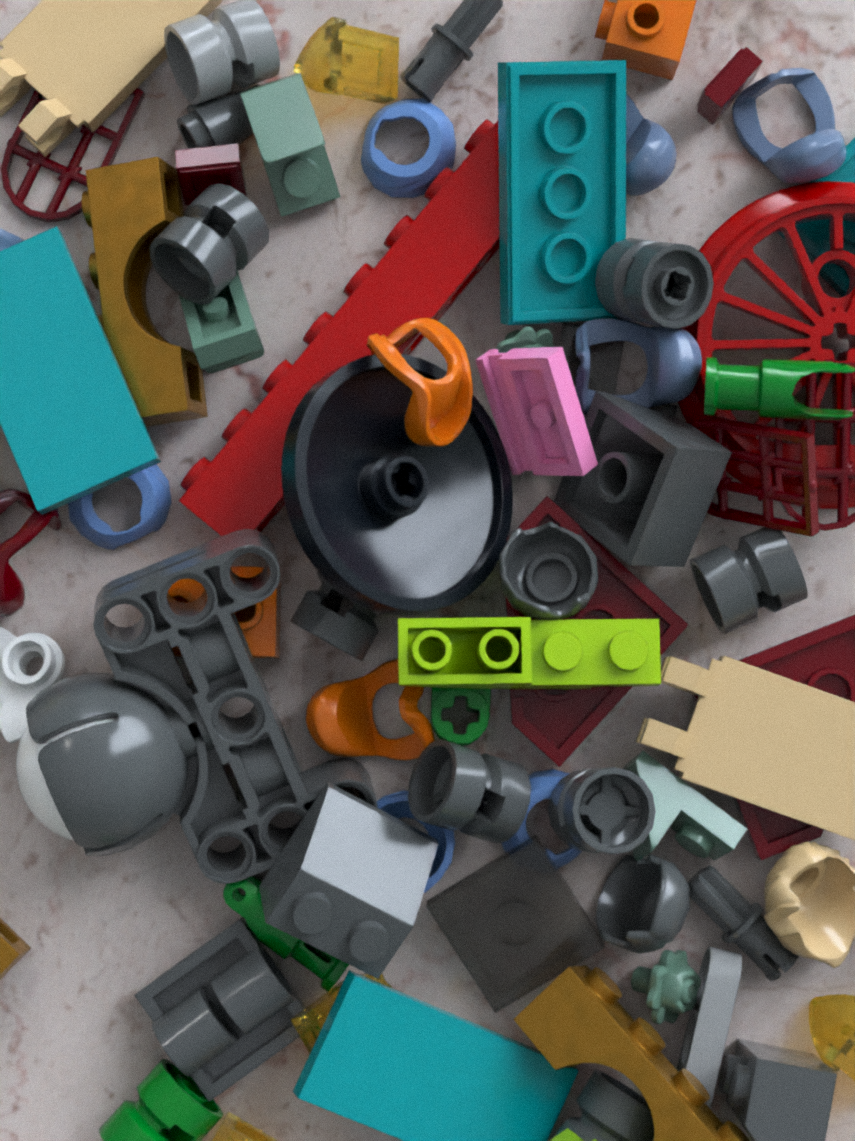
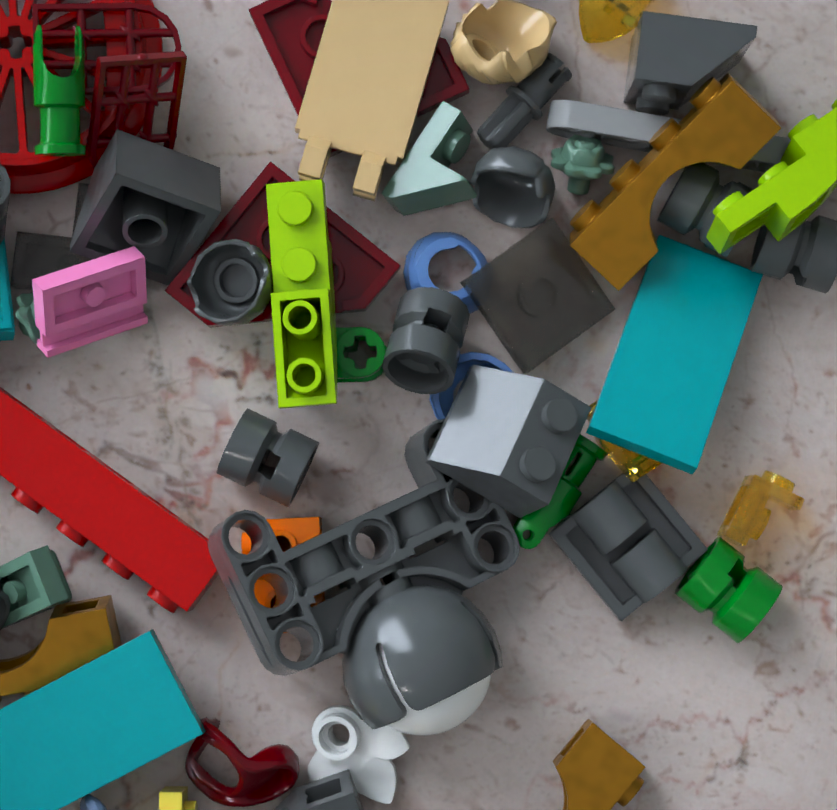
camera: 95 degrees left, 0 degrees up
medium blue piece [68,464,172,550] -> none
black dish [281,354,513,615] -> none
orange piece [305,659,435,761] -> none
orange piece [366,318,473,447] -> none
dark grey wheel [548,767,656,855] -> none
sand blue piece [575,318,702,414] -> none
dark grey wheel [690,527,808,634] -> none

